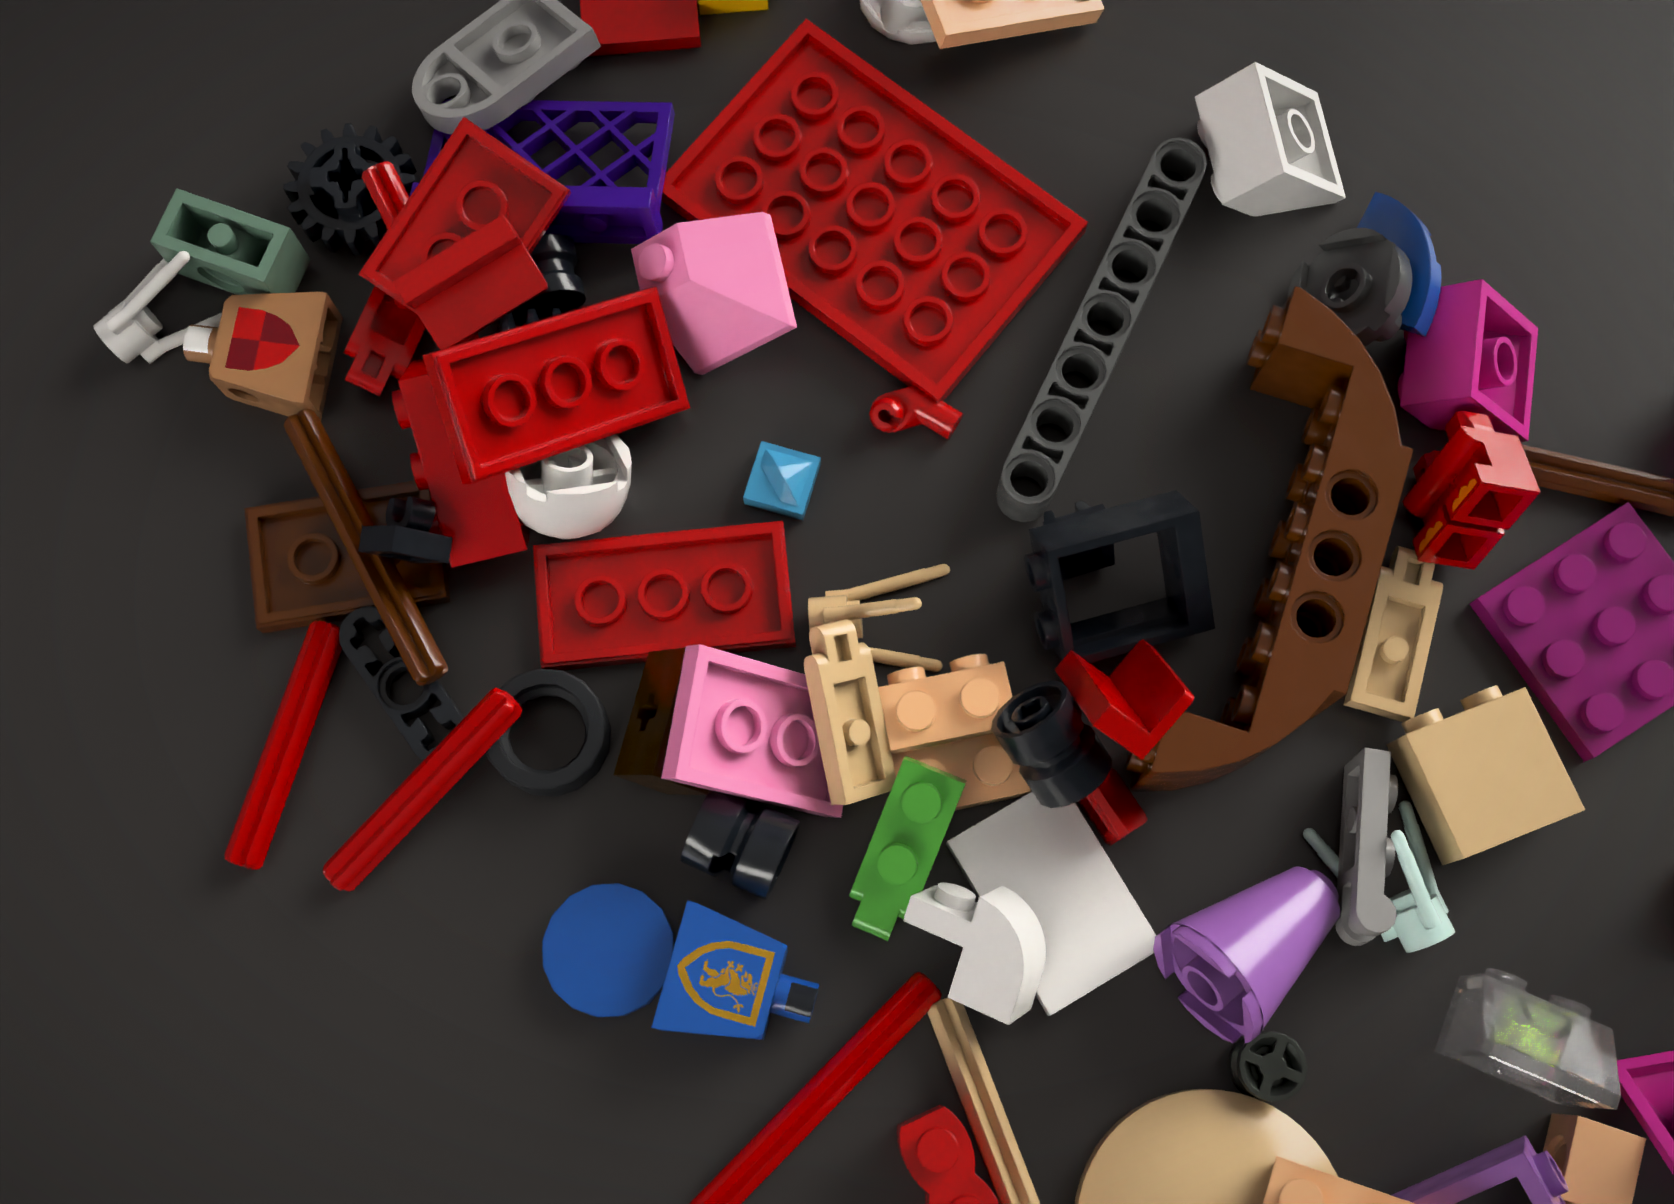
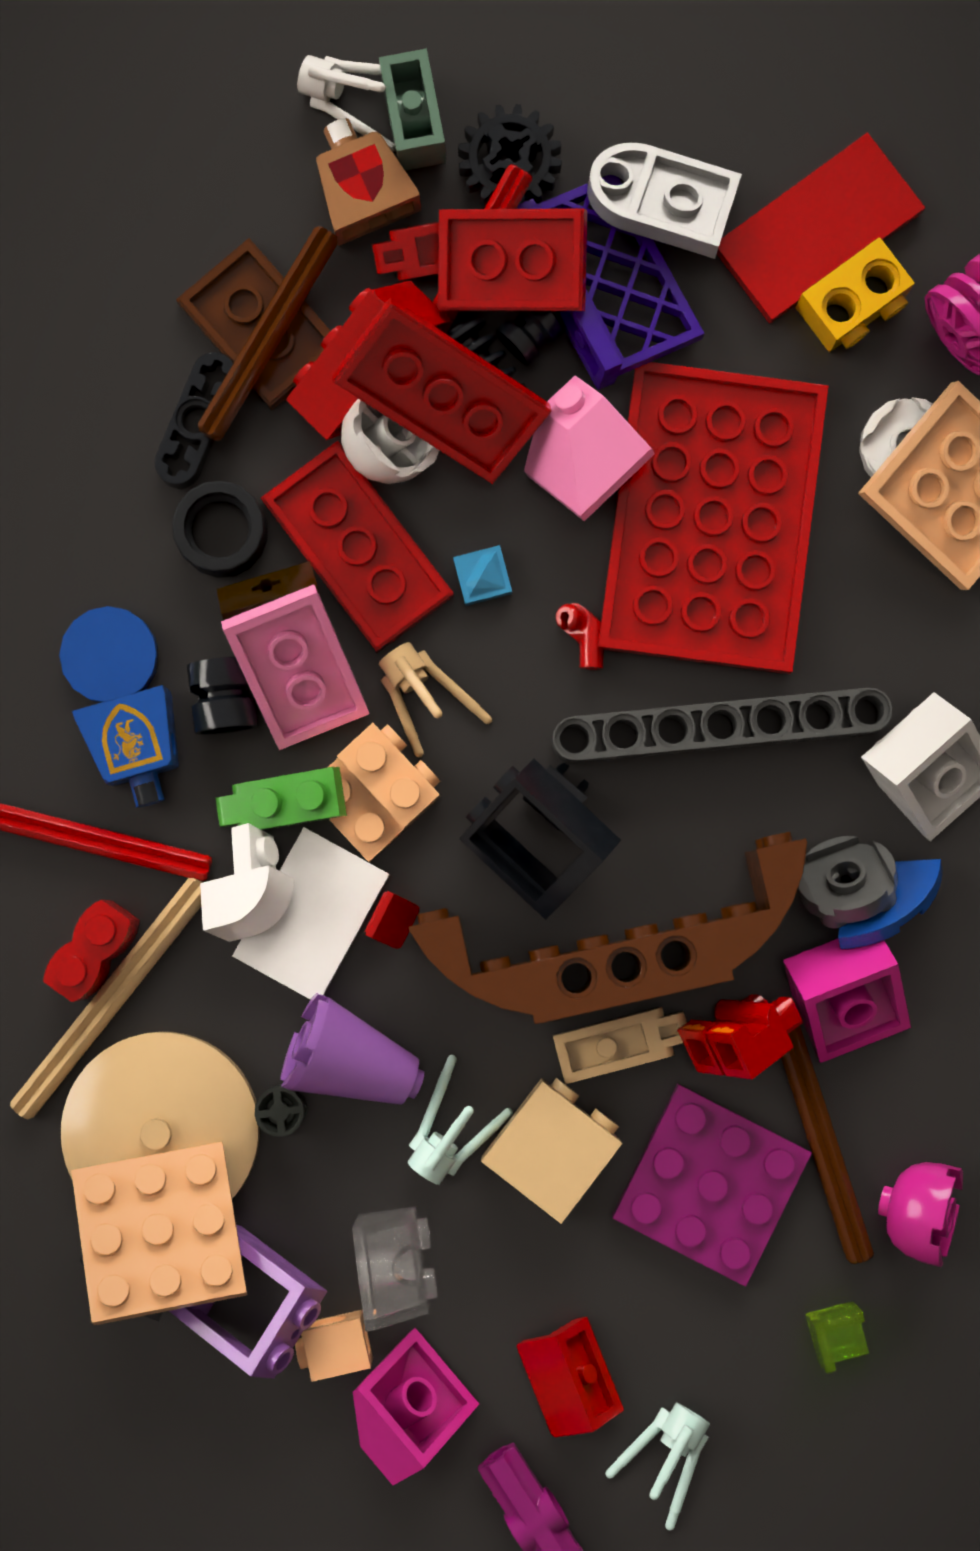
camera: 60 degrees right, 10 degrees up
red axle [224,620,342,870] -> none
red axle [322,688,522,892] -> none
black tile [358,497,453,563] -> none
red panel [392,214,548,350] -> none
tan hinge [804,619,896,805] -> none
black wheel [991,681,1112,808] -> none
red panel [1054,639,1194,760] -> none
light grey plate [1335,747,1398,946] -> none

